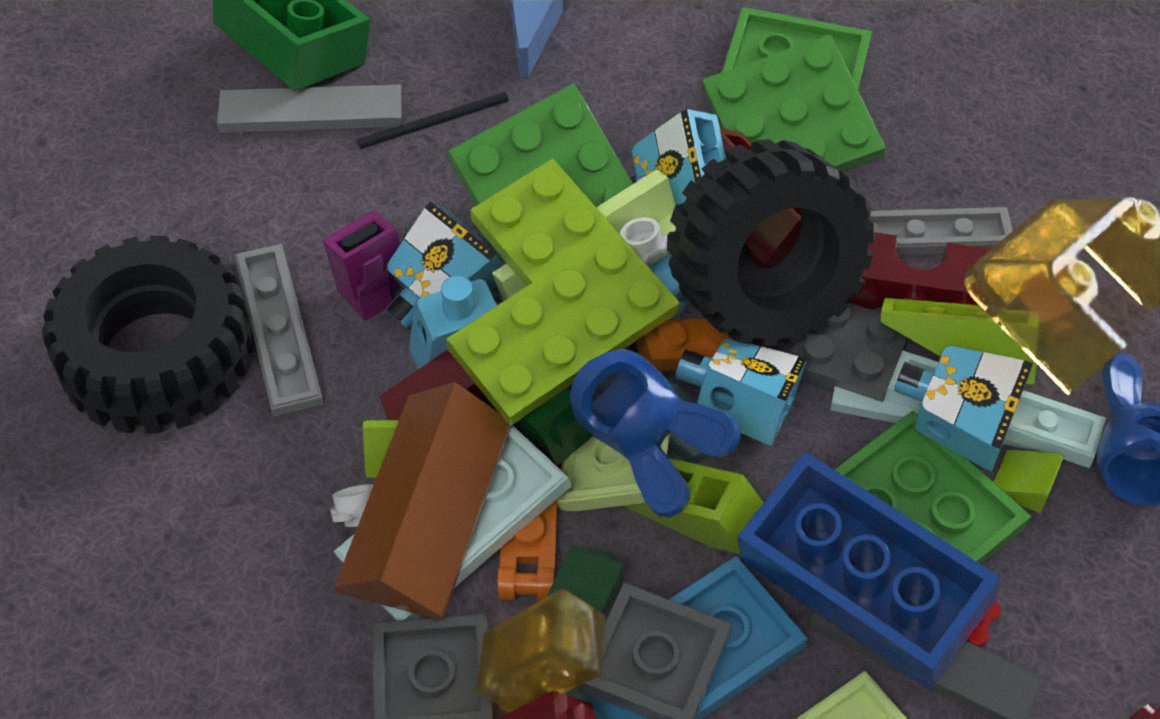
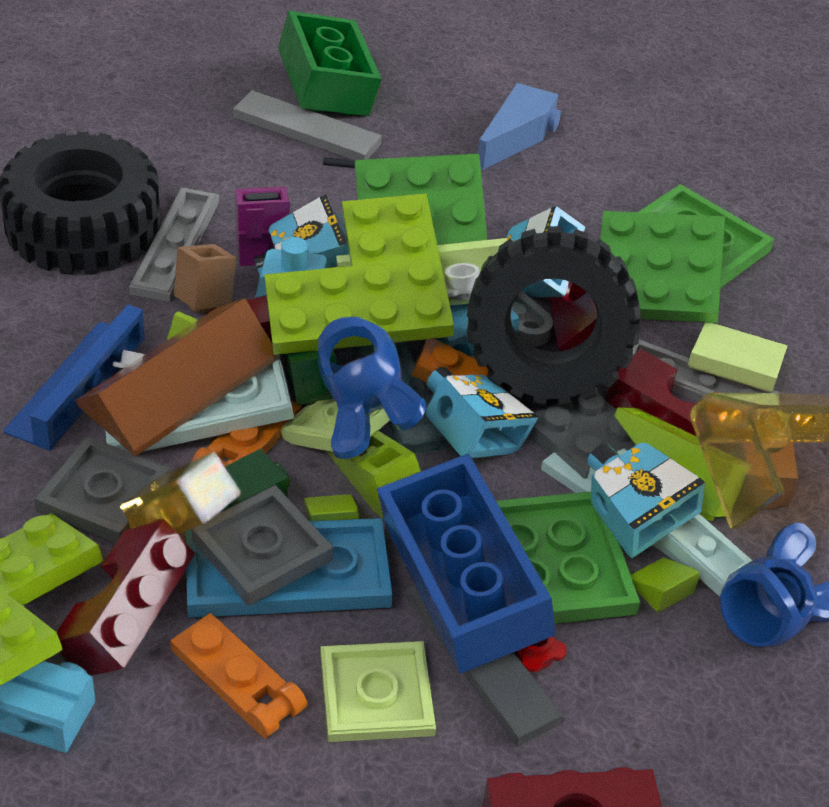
camera: 25 degrees right, 10 degrees down
none -> blue panel [4,304,145,451]
none -> medium nougat brick [174,244,236,313]
none -> lime slope [304,494,359,521]
none -> yellowish green tile [688,323,788,392]

